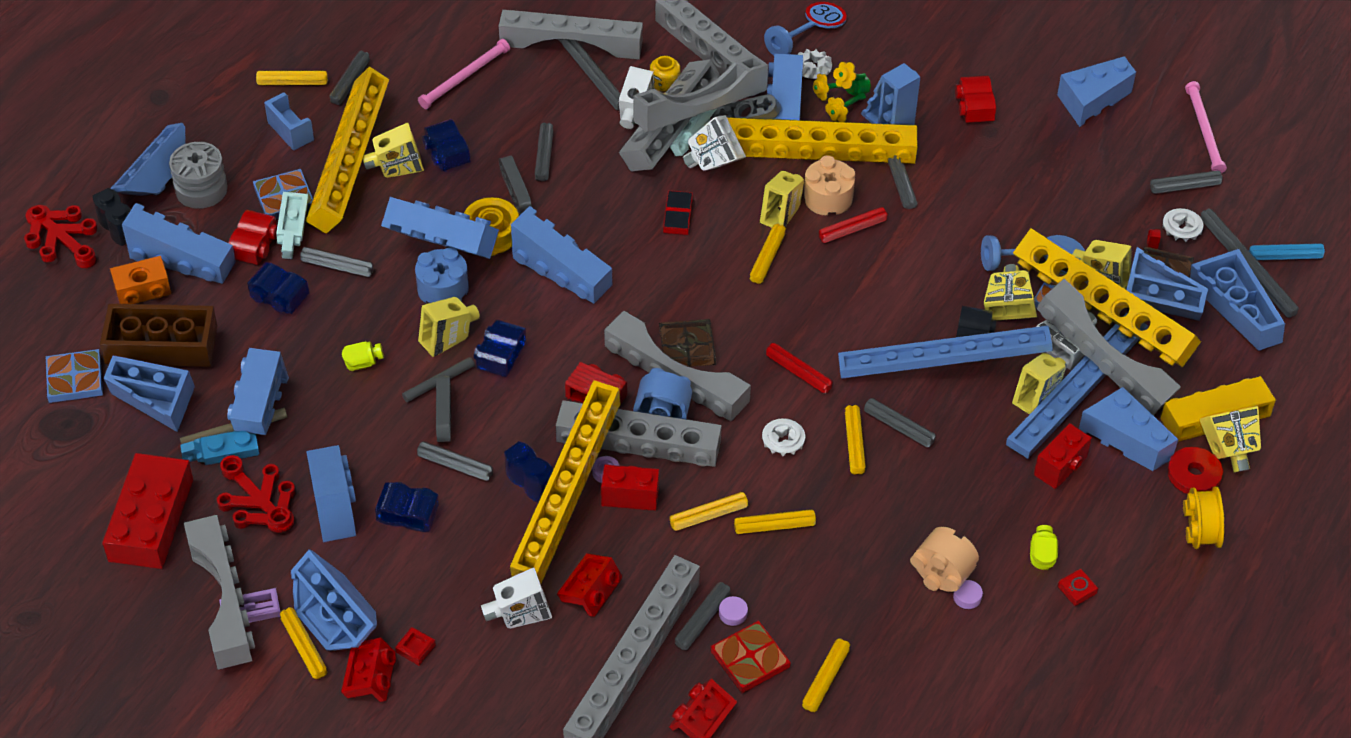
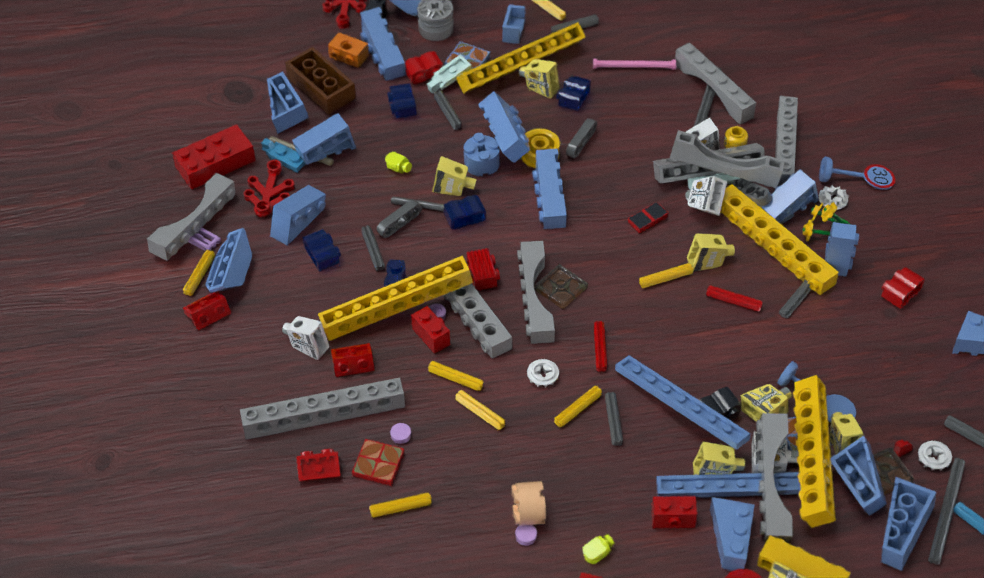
camera: 50 degrees right, 0 degrees up
tile [46,349,103,403] -> none
red tile [395,627,436,666] -> none
dark grey axle [535,123,553,182] -> none
medium blue brick [633,368,692,420] -> none
dark grey axle [675,582,731,650] -> none
light nougat brick [804,156,855,215] -> none

